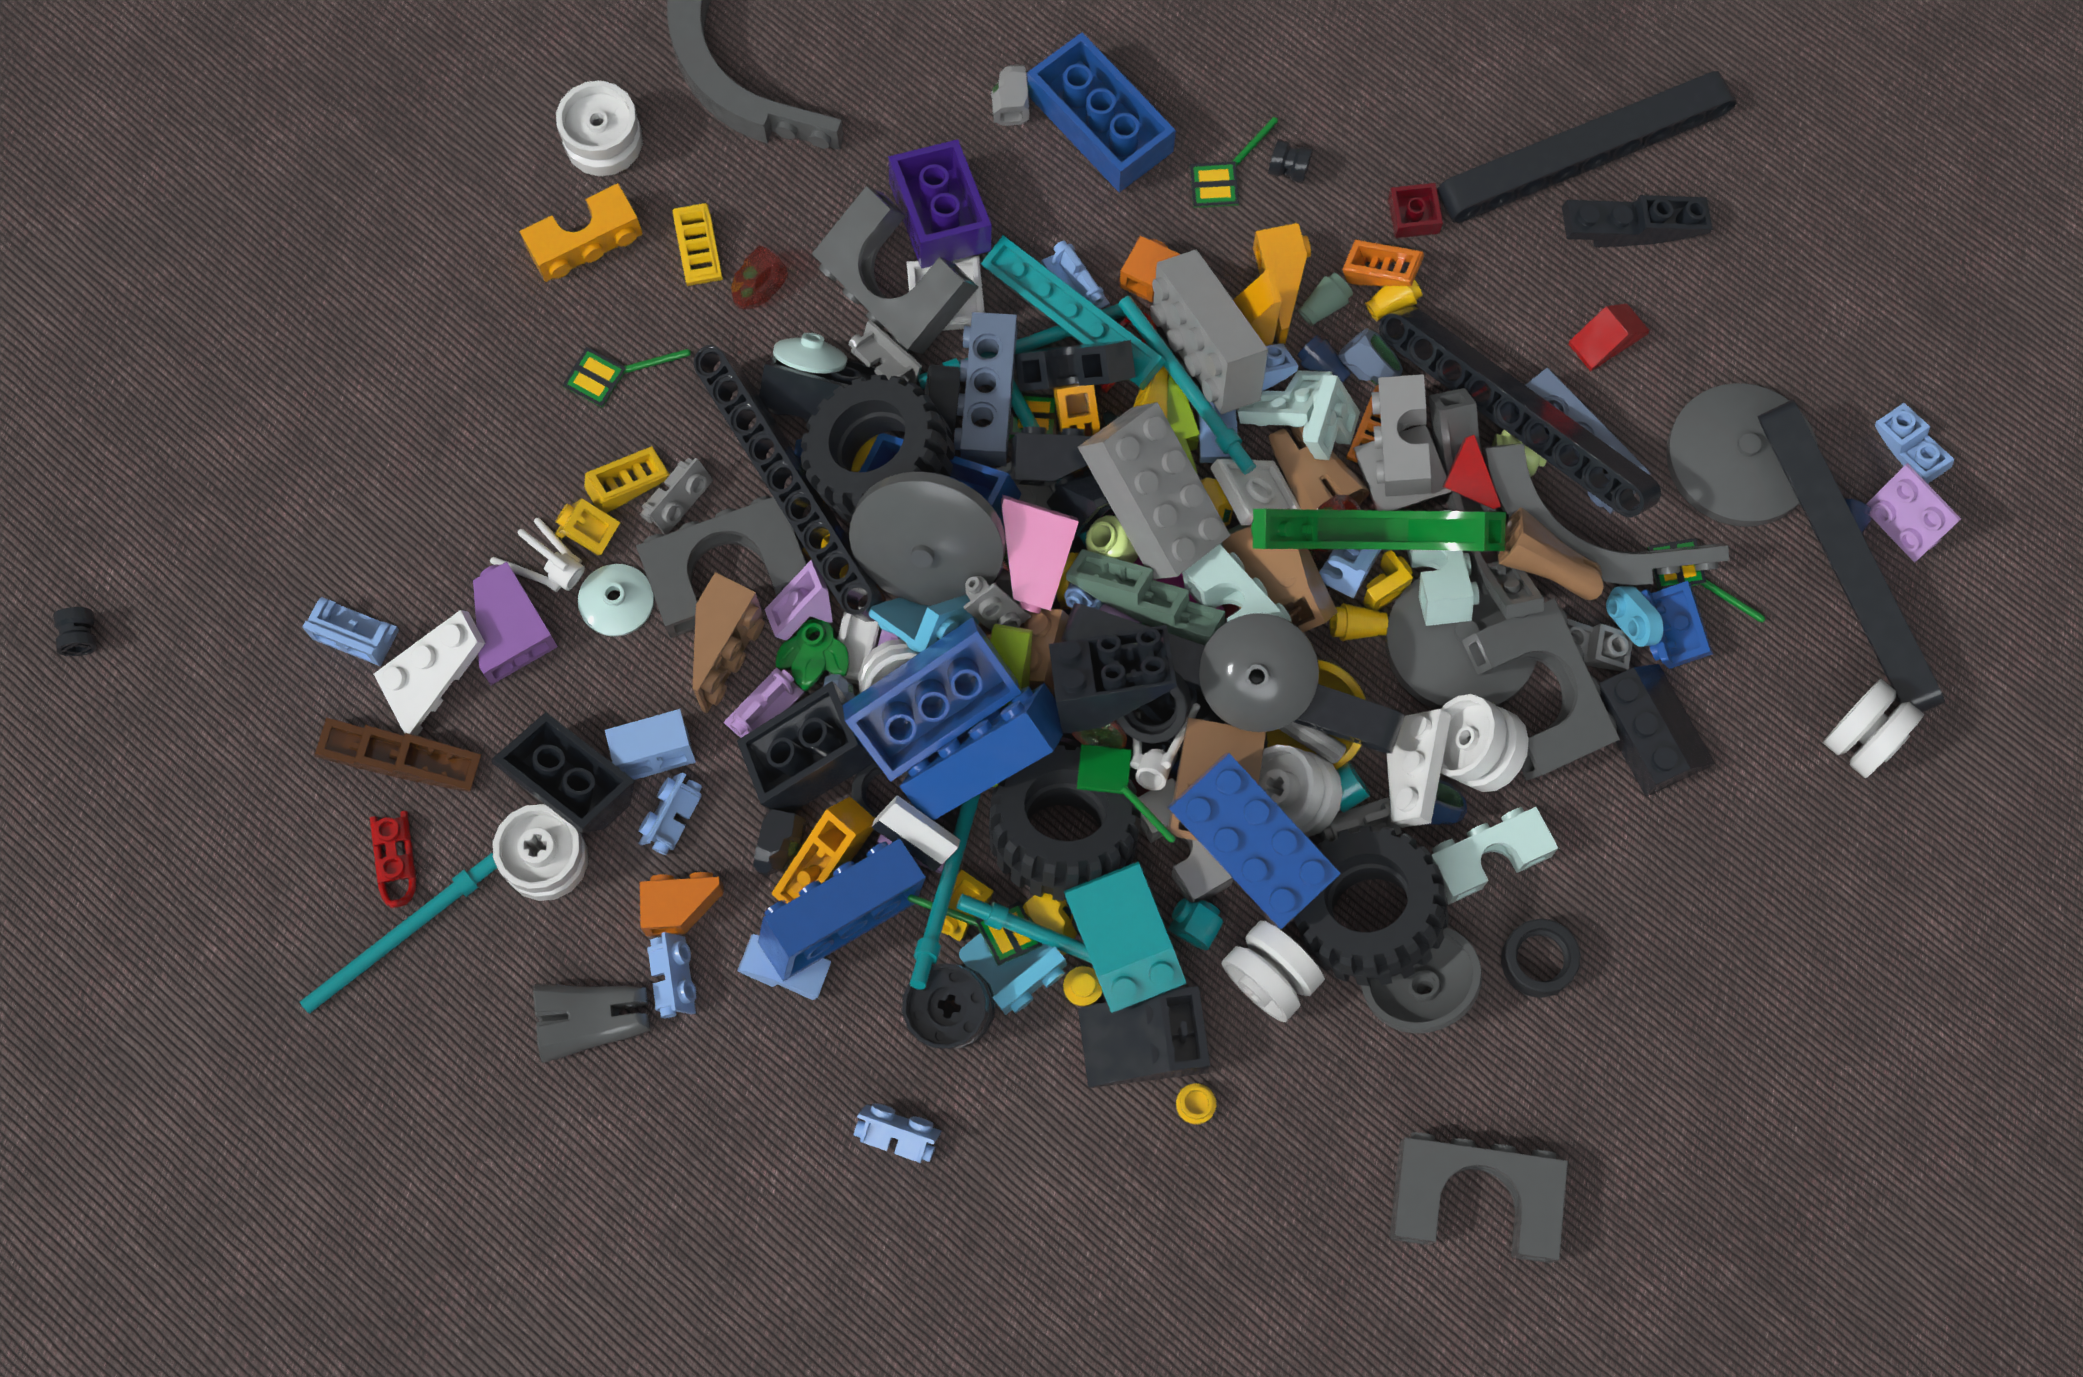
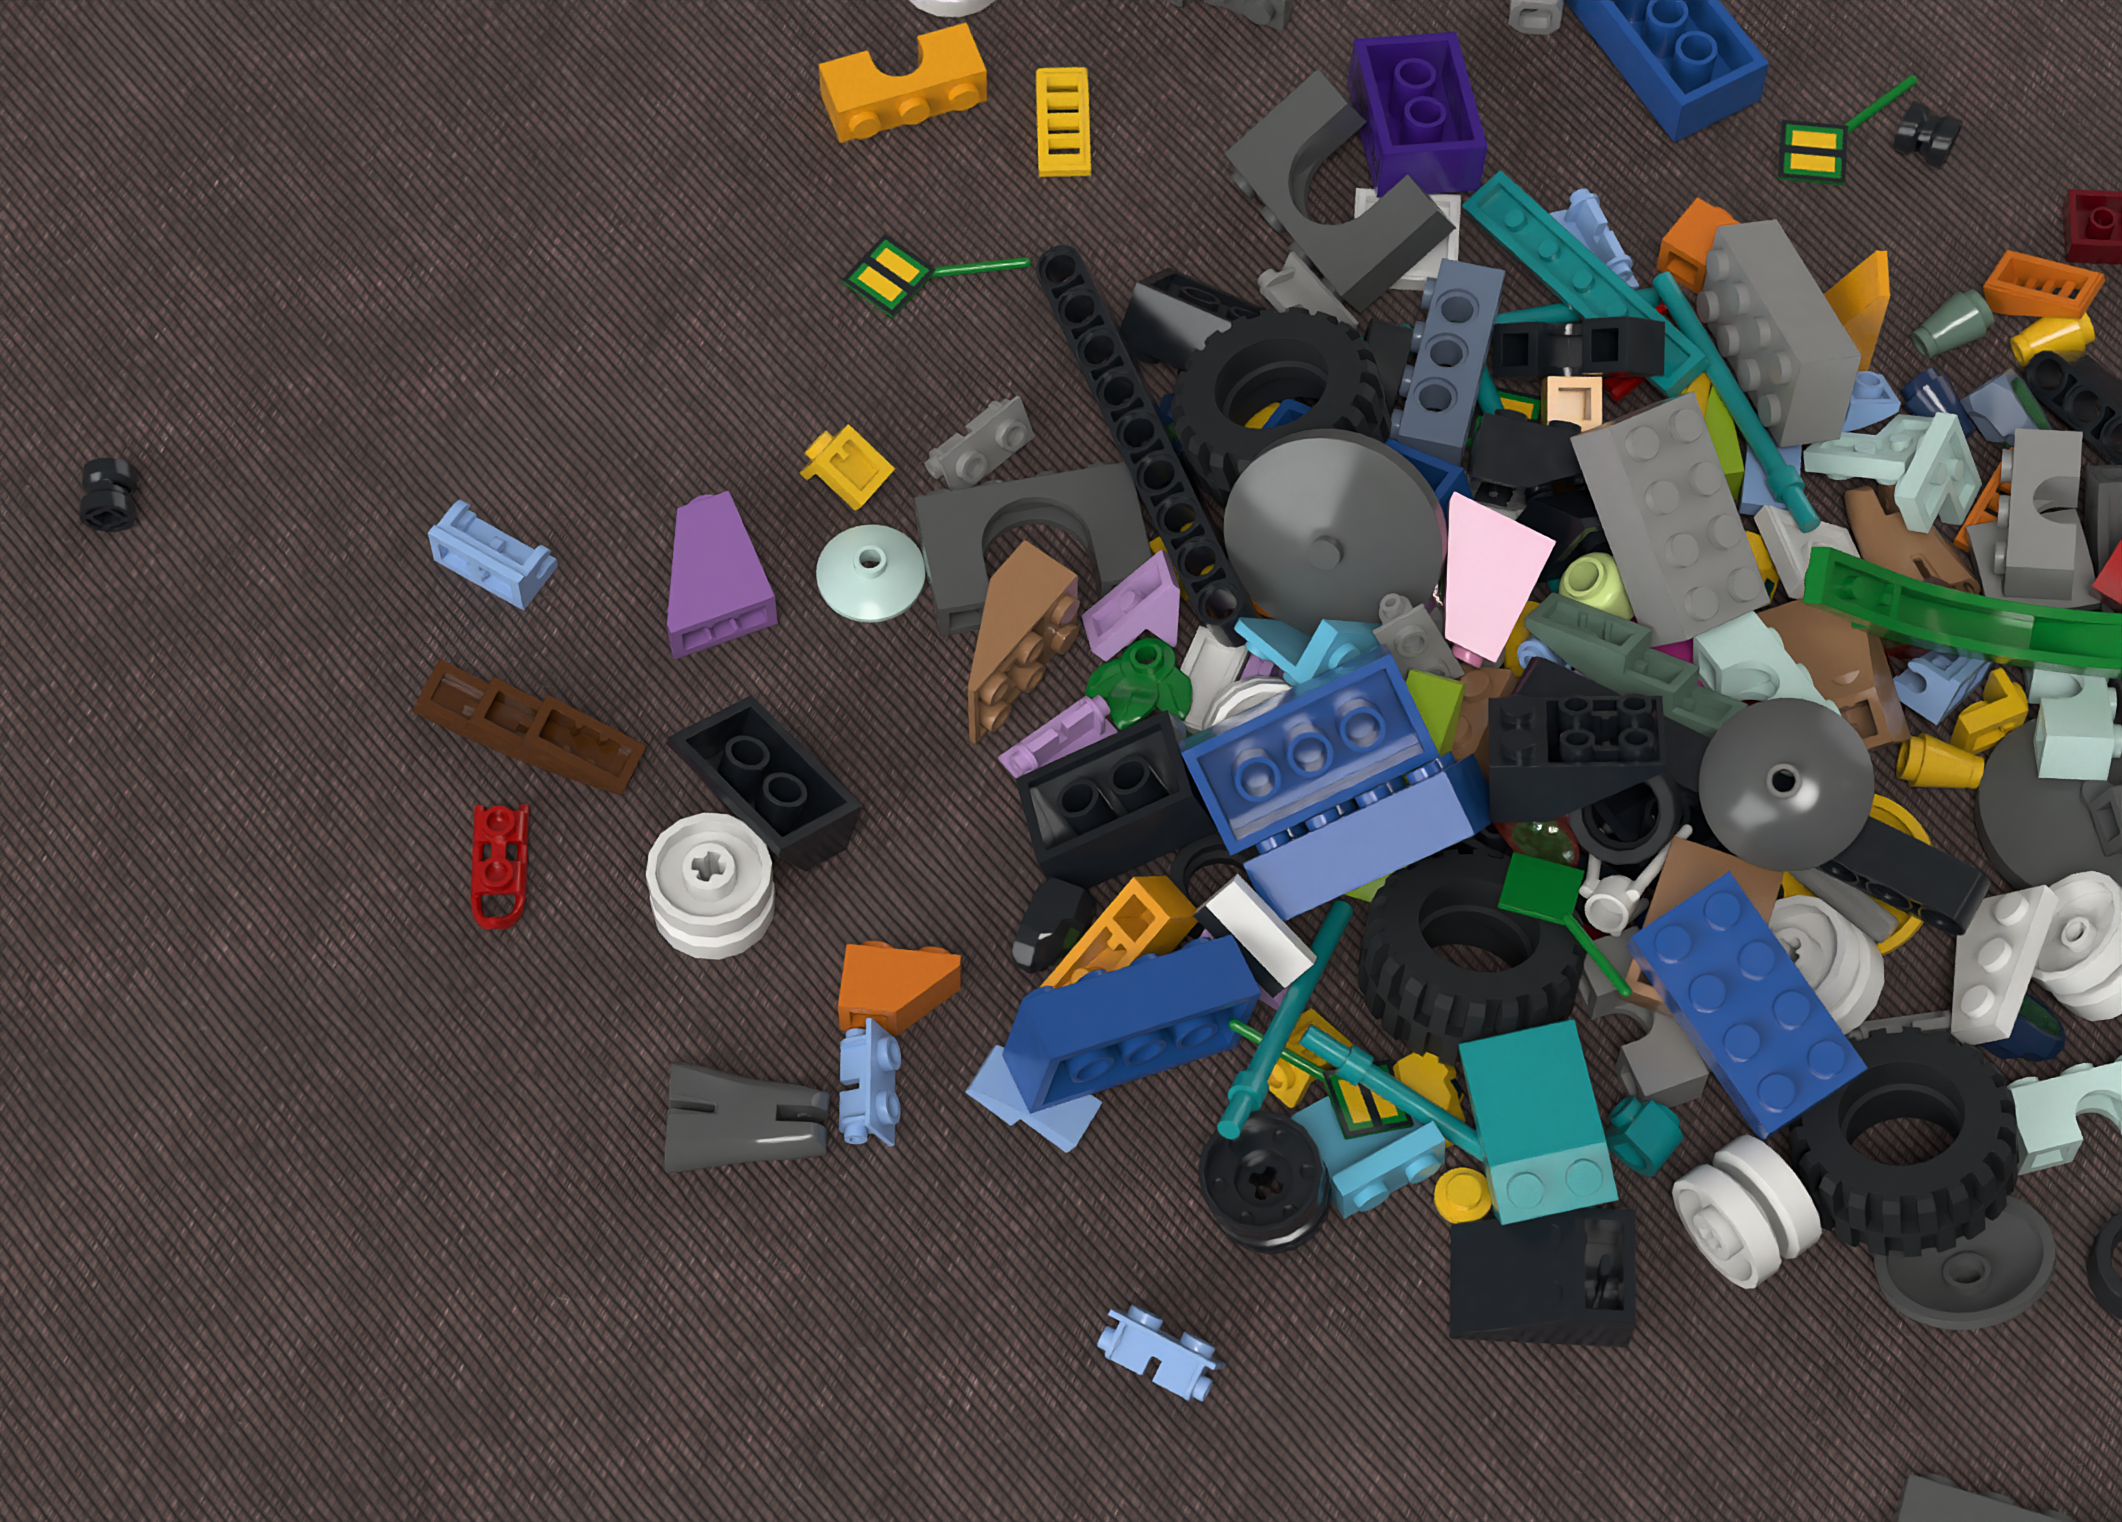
camera: 10 degrees right, 10 degrees down
teal bar [300,853,498,1014] -> none
white wing [374,610,485,736] -> none
white plant [490,518,585,592] -> none
yellow slope [584,446,670,513] -> none
light blue hinge [605,709,696,780] -> none
light blue hinge [638,773,702,855] -> none
clear red rock [731,246,788,309] -> none
light aqua dish [773,333,847,374] -> none
yellow plate [1176,1083,1216,1125] -> none
light orange slope [1253,223,1311,344] -> none
teal plate [1336,762,1370,813] -> none

